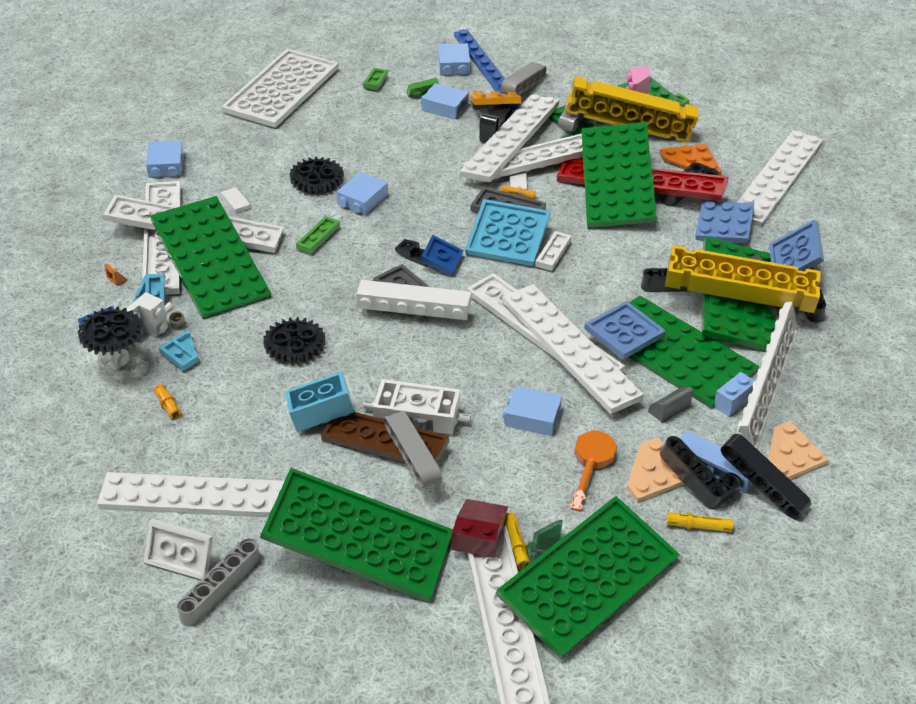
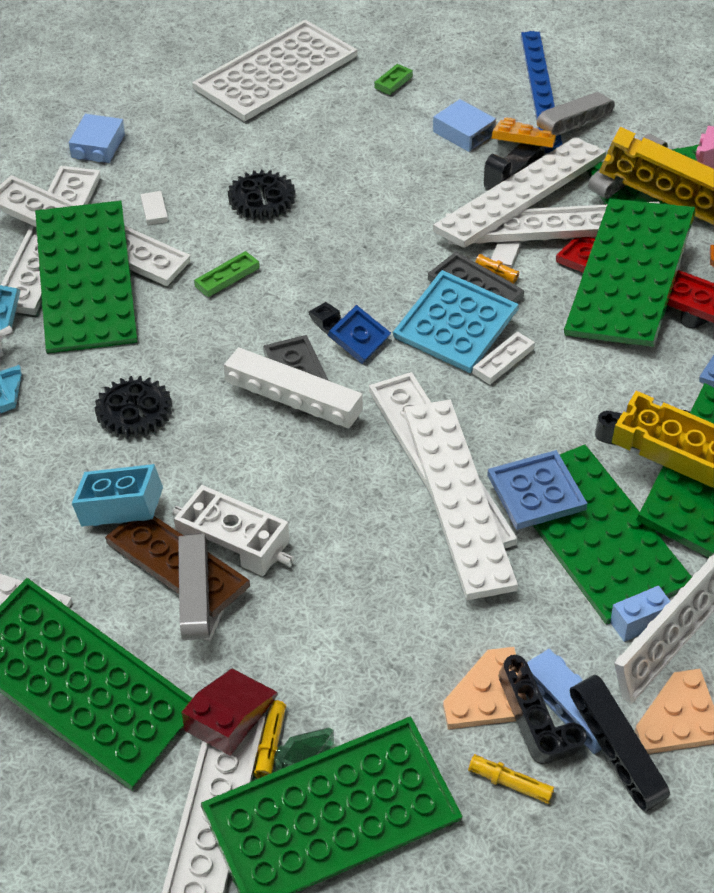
camera: 20 degrees right, 5 degrees up
dark tan hinge [169,311,185,328] -> none
light blue brick [337,172,388,216] -> none
bright green plate [406,78,439,97] -> none
light blue brick [438,43,470,75] -> none
light blue brick [502,386,562,436] -> none
orange piece [570,430,617,512] -> none
dark grey brick [648,386,693,423] -> none

